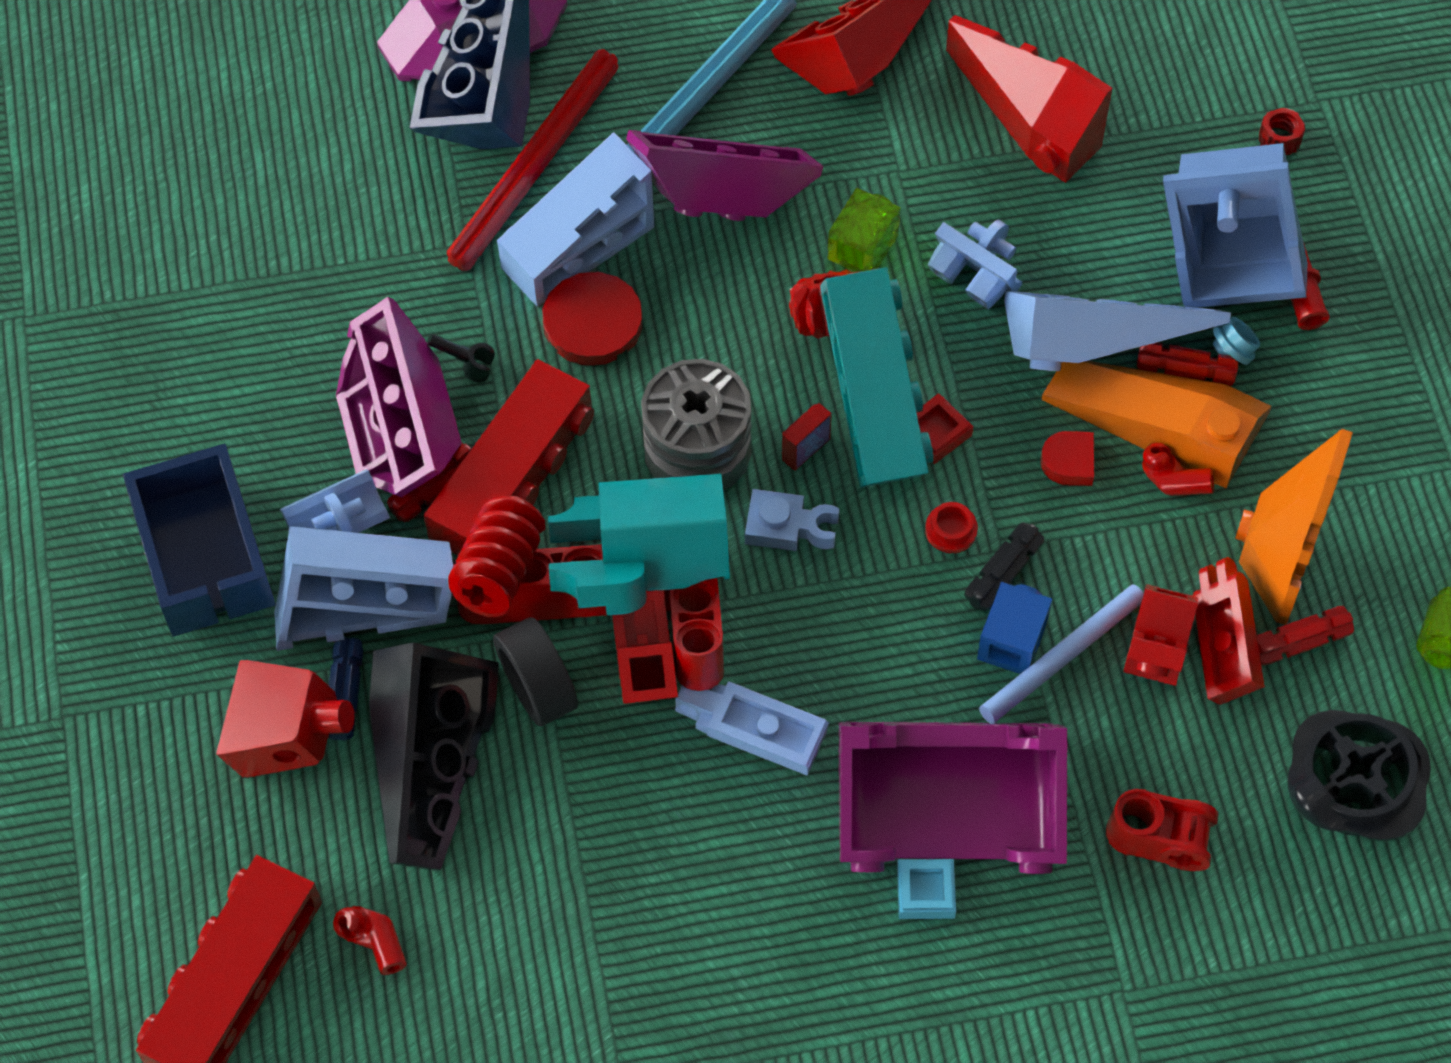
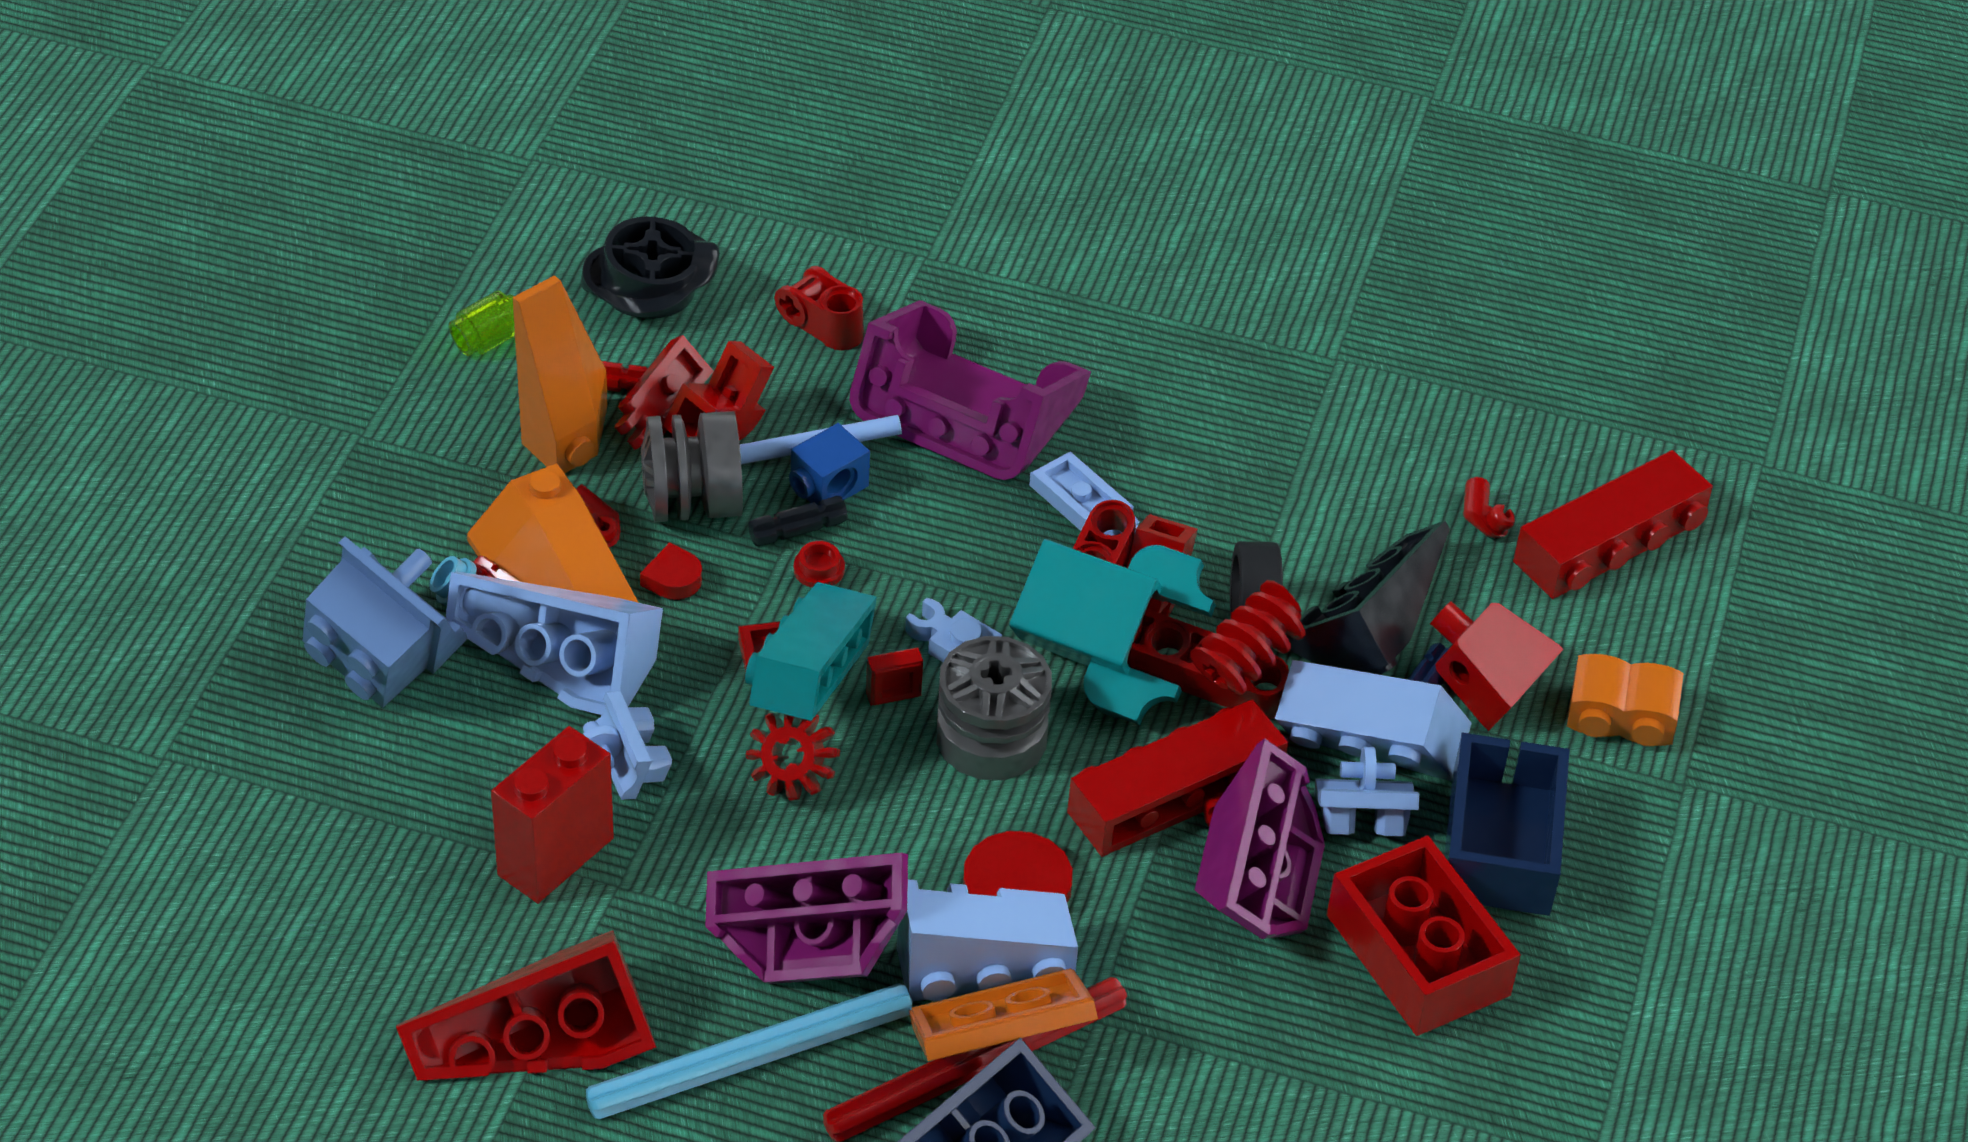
camera: 155 degrees left, 15 degrees down
black hand [427,333,495,383] -> none
clear neon green brick [827,188,901,272] -> none
medium azure tile [897,859,956,919] -> none
red wedge [946,15,1113,183] -> none
red axle [1258,108,1306,155] -> none
none -> red brick [491,725,614,904]
none -> flat silver wheel [641,411,743,522]
none -> orange tile [909,968,1098,1061]
none -> red brick [1327,835,1521,1037]
none -> orange brick [1567,654,1684,747]

